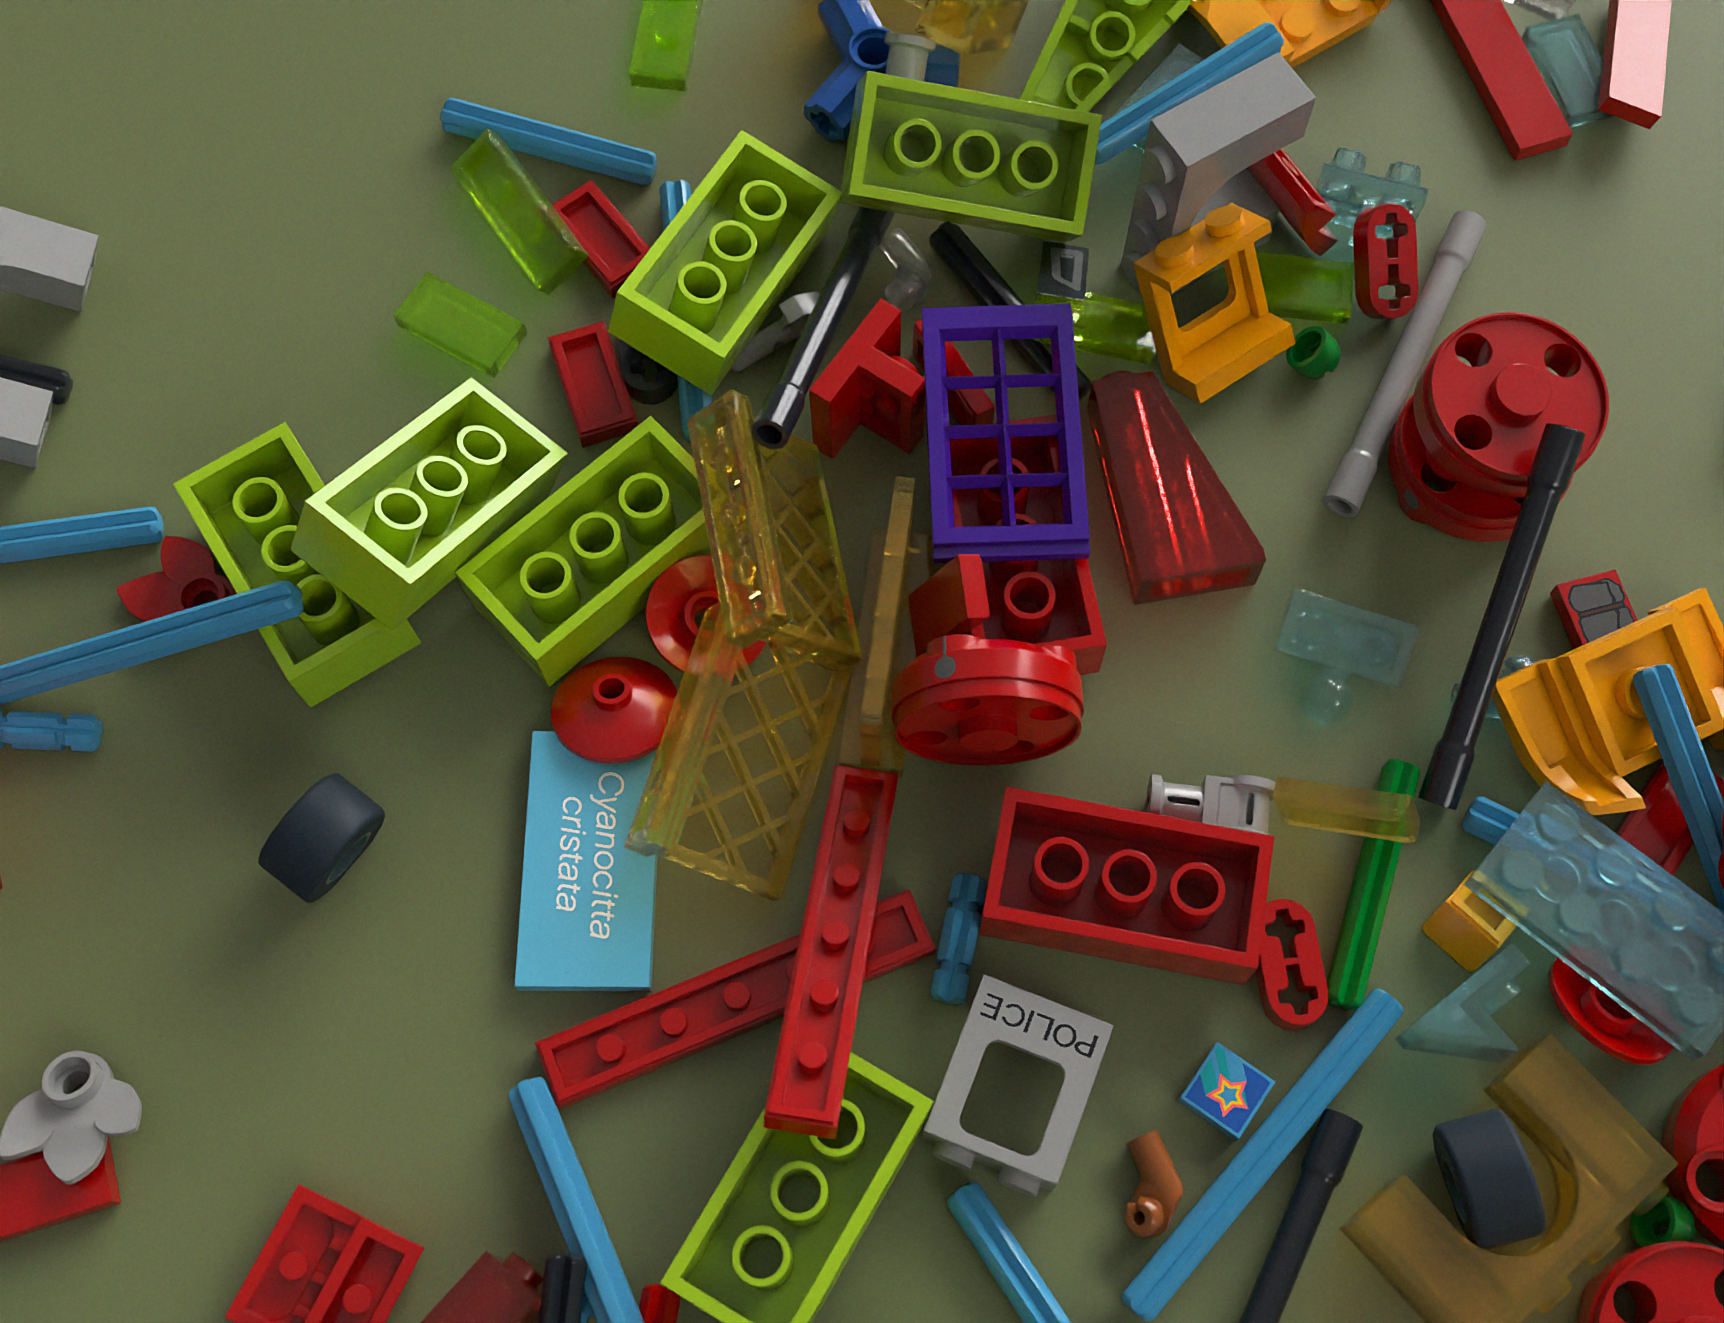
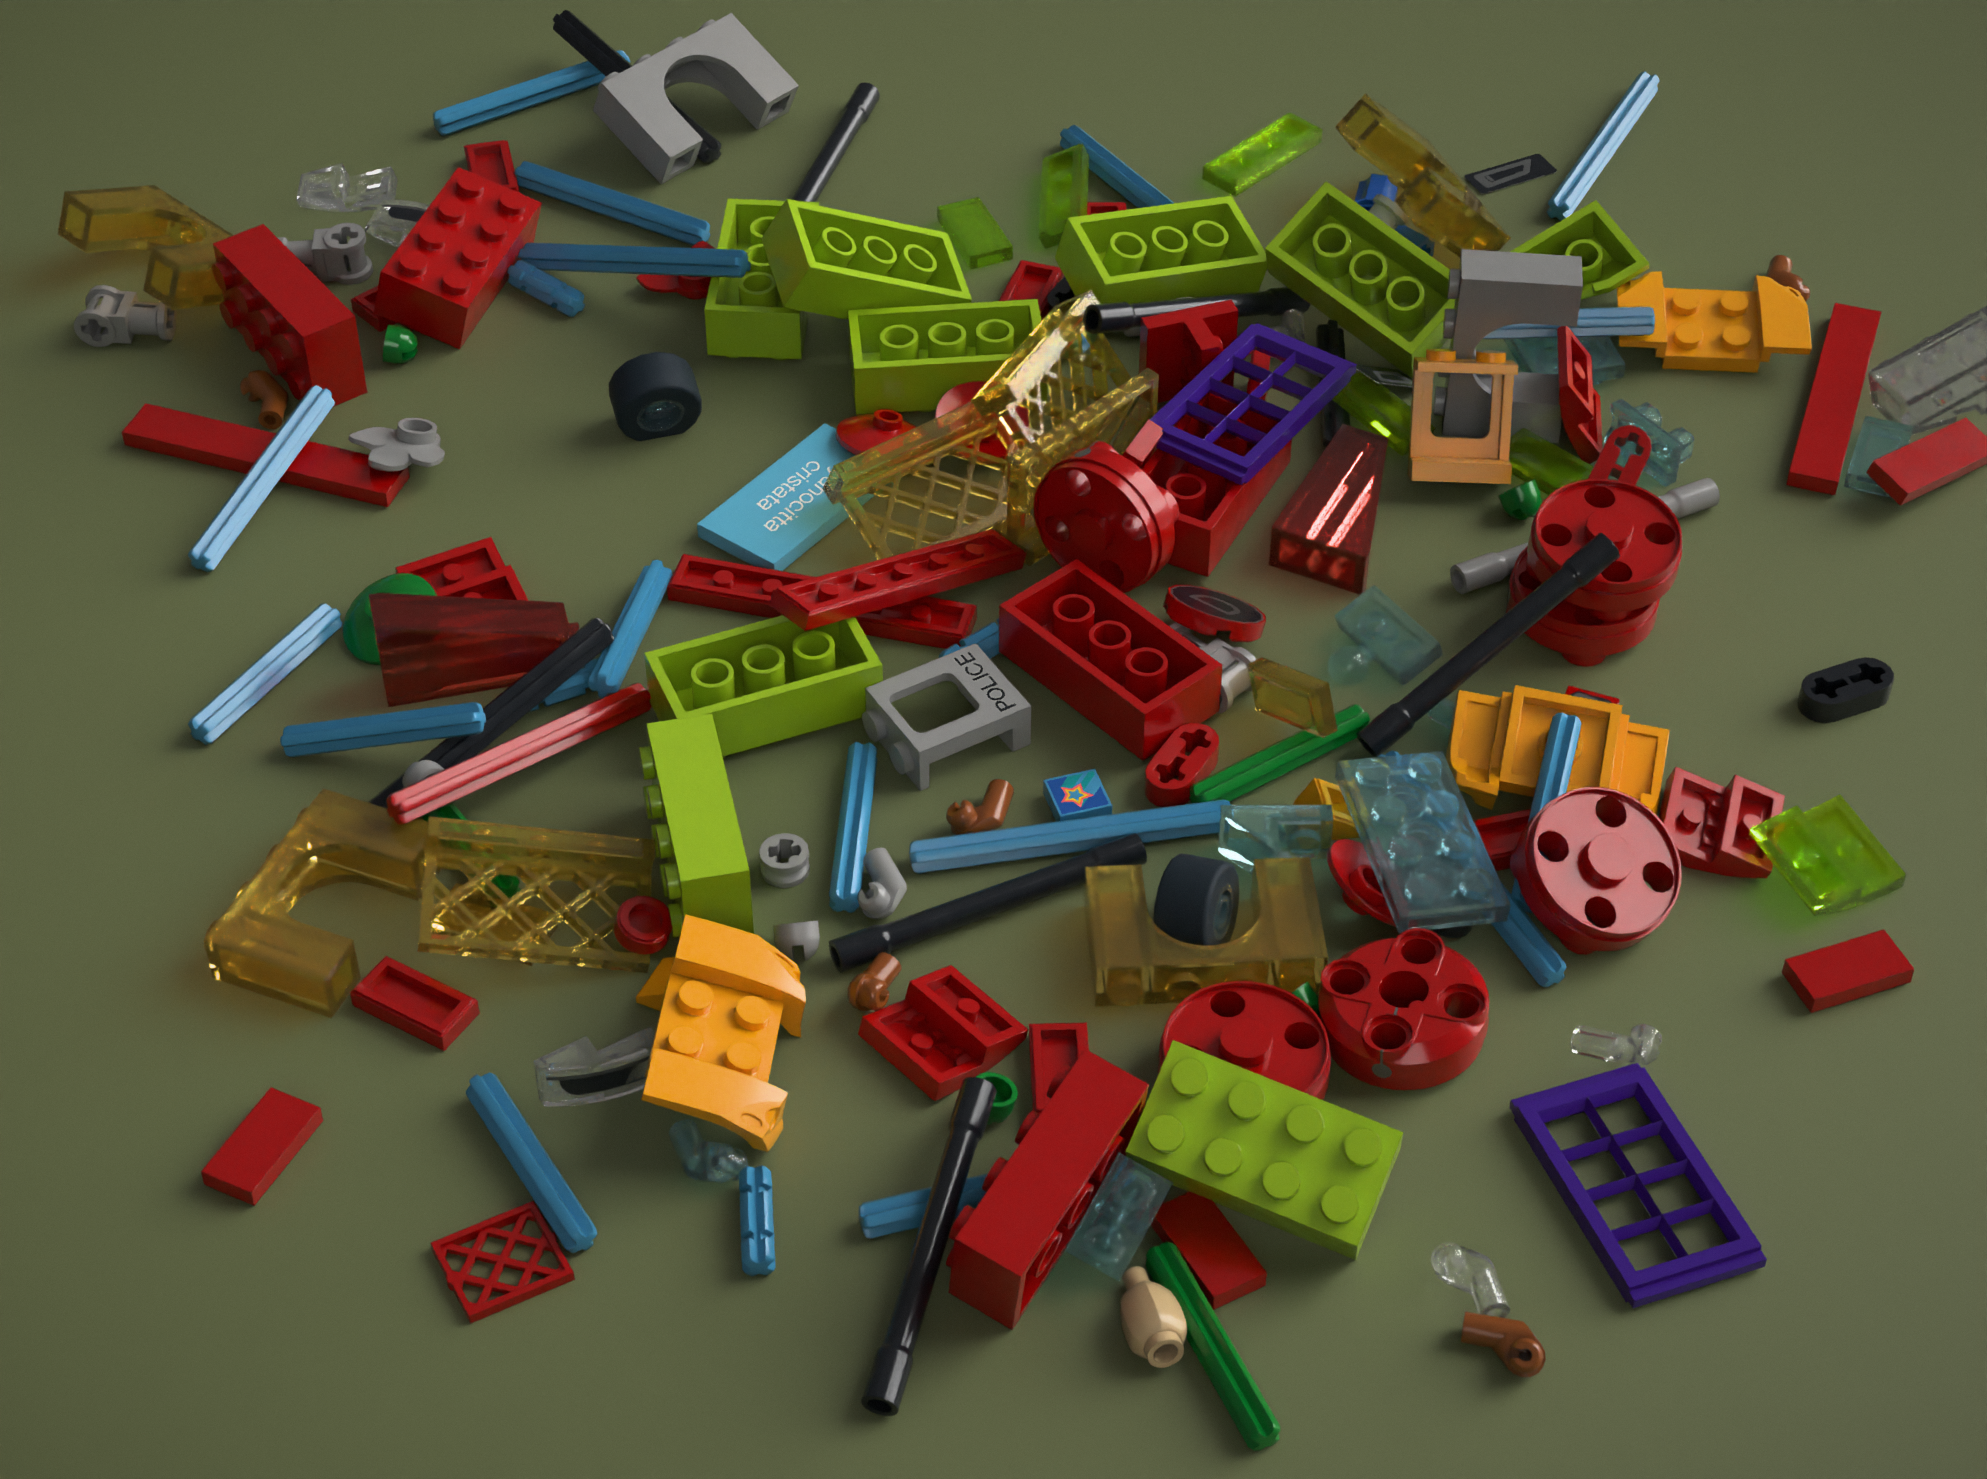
camera: 35 degrees right, 25 degrees down
none -> black piece [791,83,880,202]
none -> tile [1163,585,1266,642]

